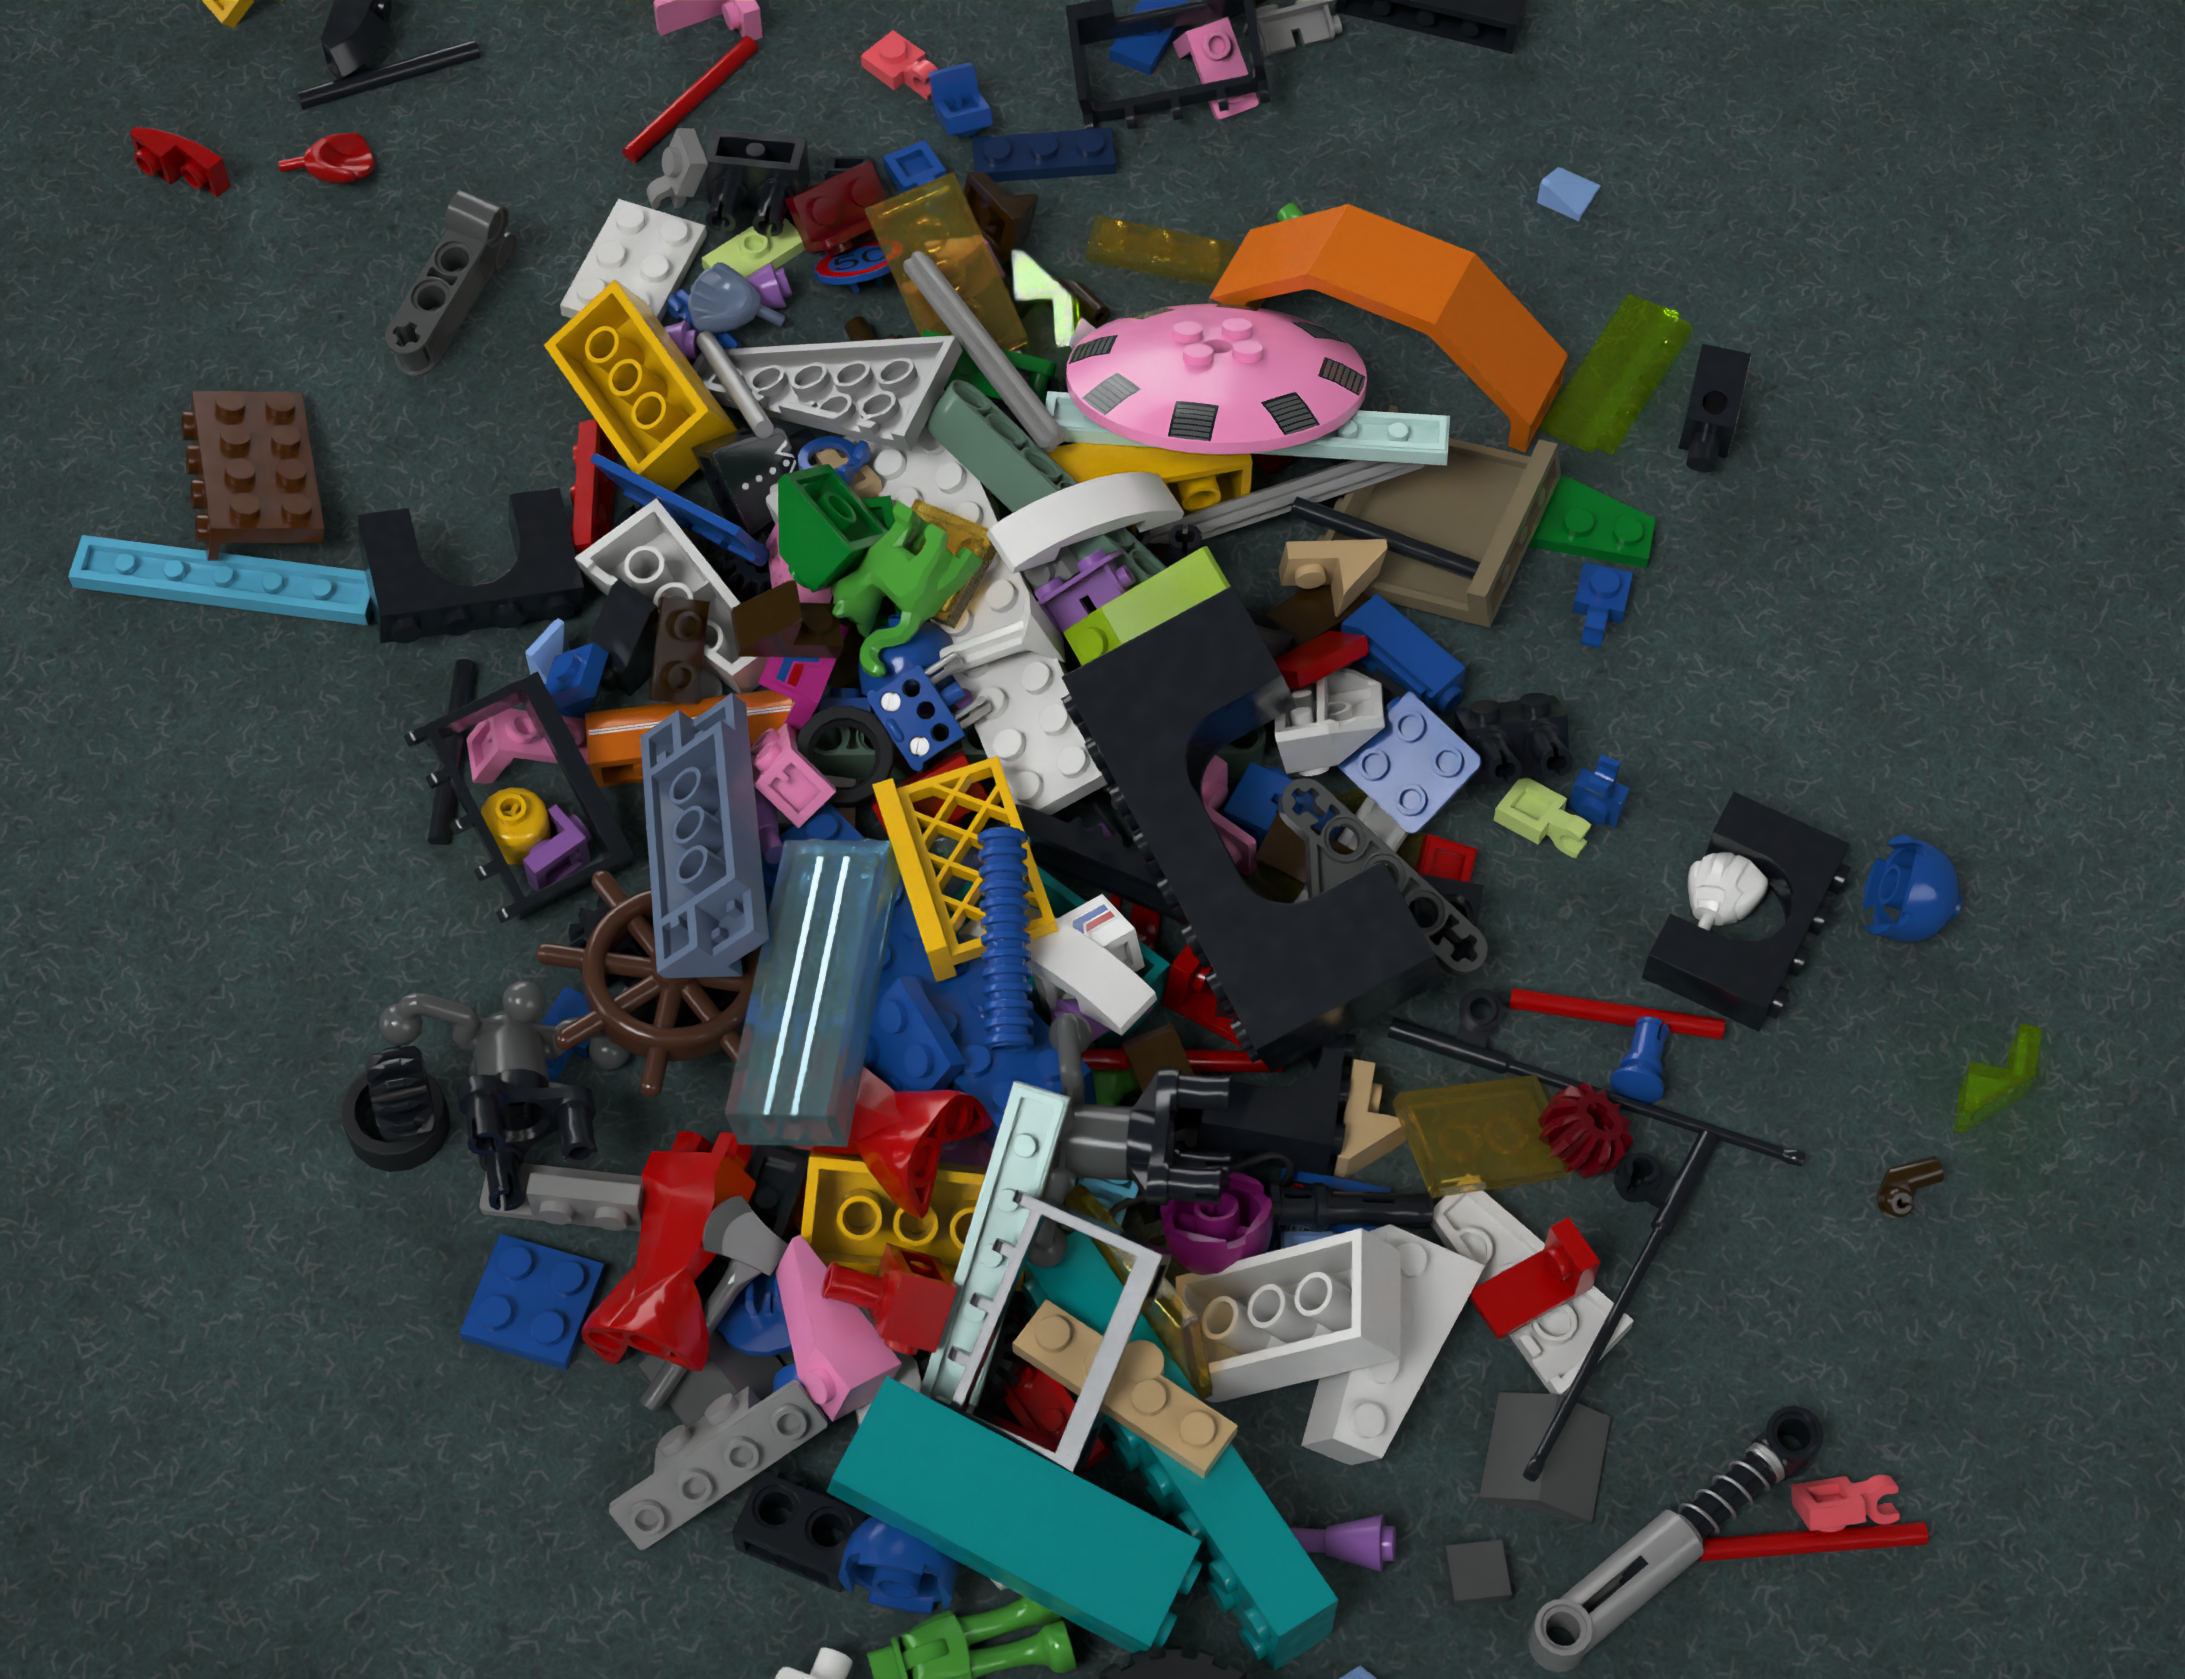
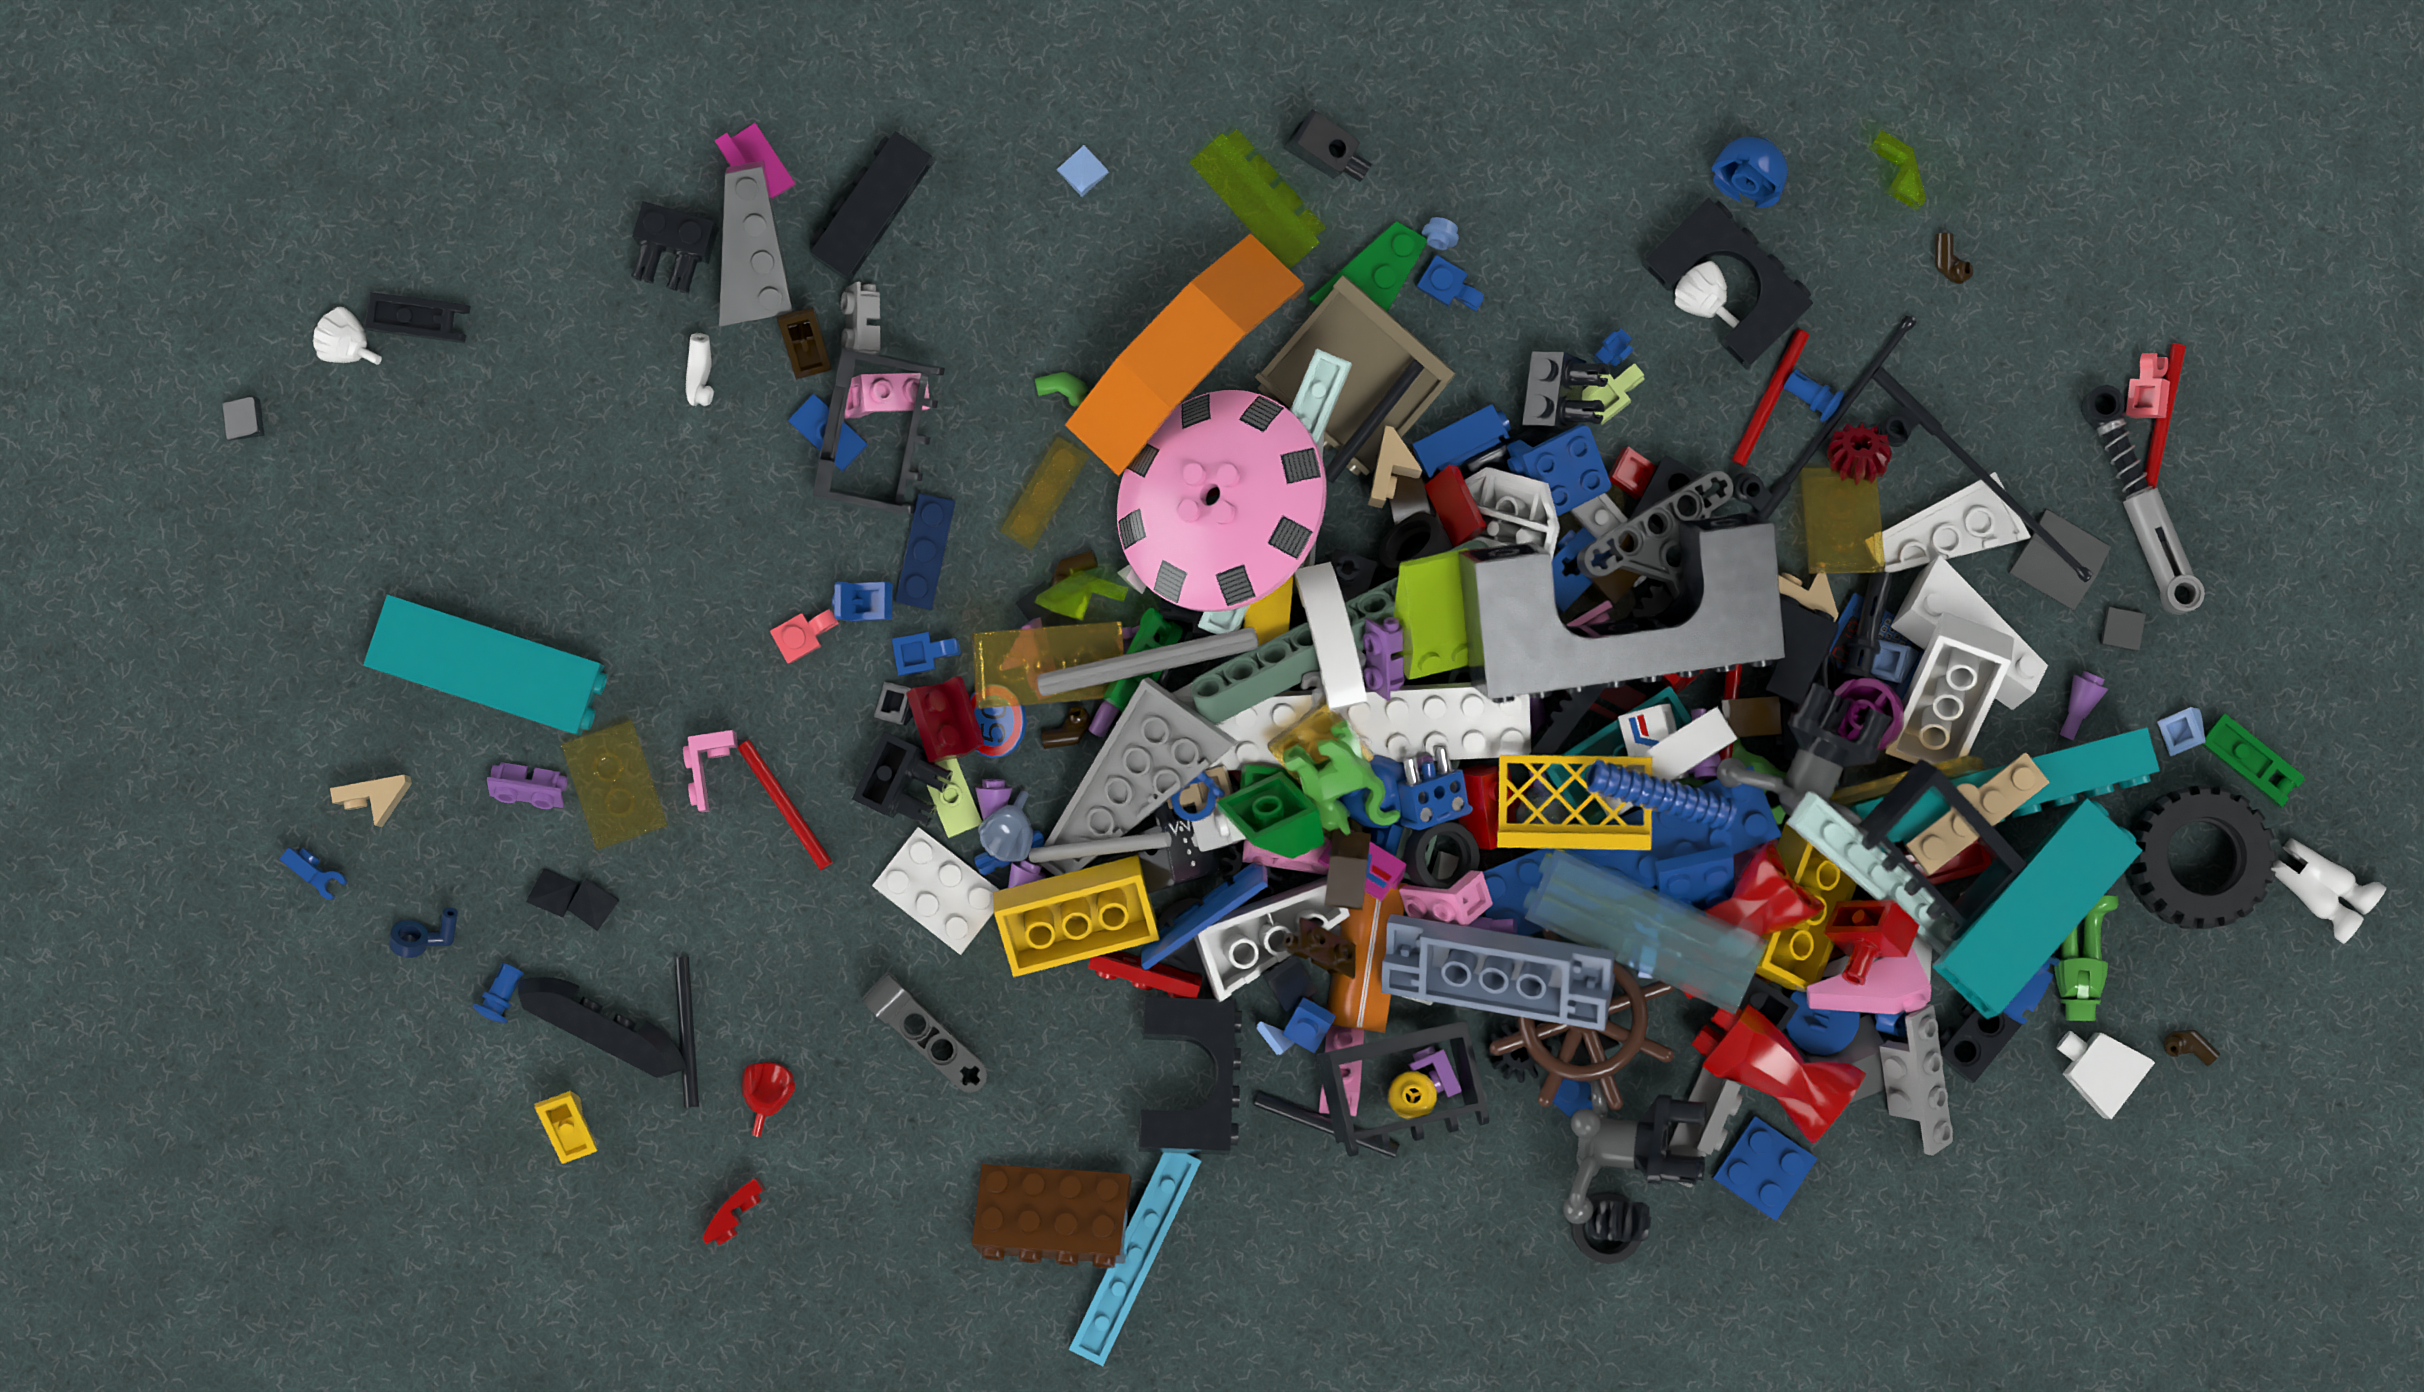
camera: 70 degrees left, 25 degrees up
dark grey piece [639,1195,789,1413] -> none
light grey plate [646,128,708,209] -> none
white piece [939,590,1066,675] -> none
dark brown slope [958,172,1039,261] -> none
red bracket [1469,1217,1600,1339] -> none
none -> medium blue plate [1422,217,1459,250]

